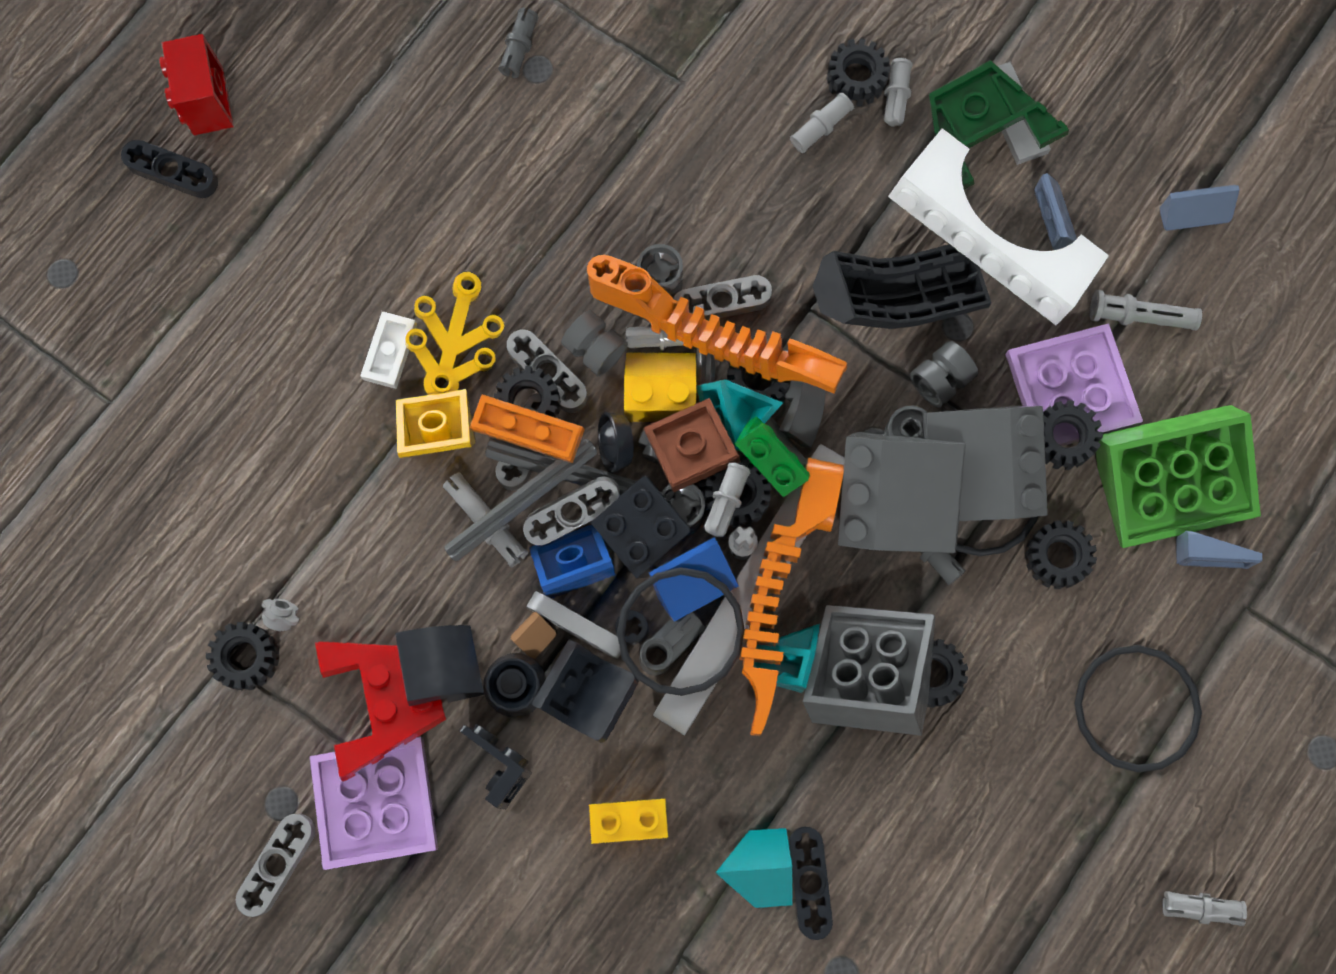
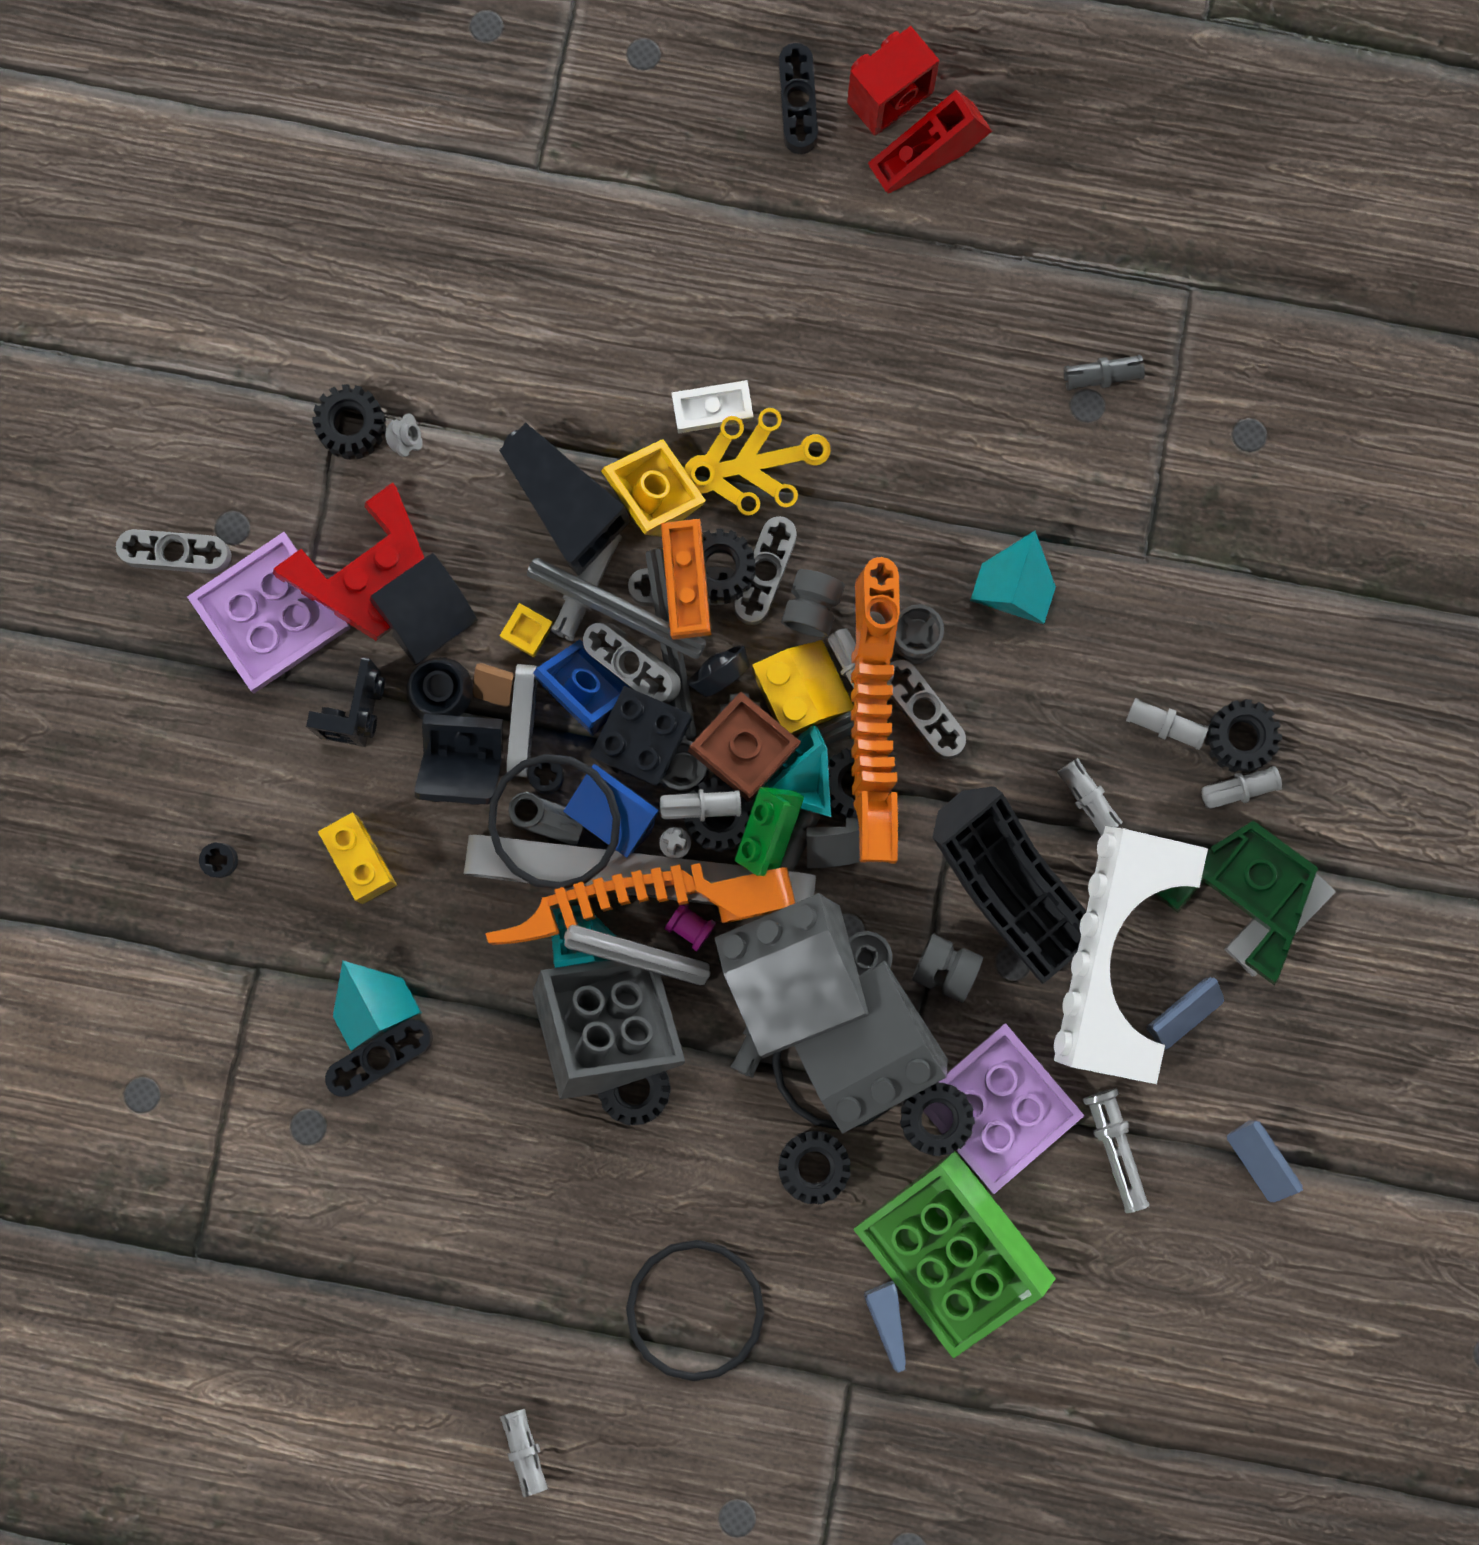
camera: 65 degrees right, 5 degrees up
none -> black bush [199,842,238,878]
none -> black slope [499,422,632,576]
none -> yellow plate [500,603,554,658]
none -> light grey axle [564,925,711,985]
none -> magenta bush [664,903,716,952]
none -> red slope [868,90,992,194]
none -> teal slope [970,531,1056,624]
none -> light grey pin [1057,758,1123,835]

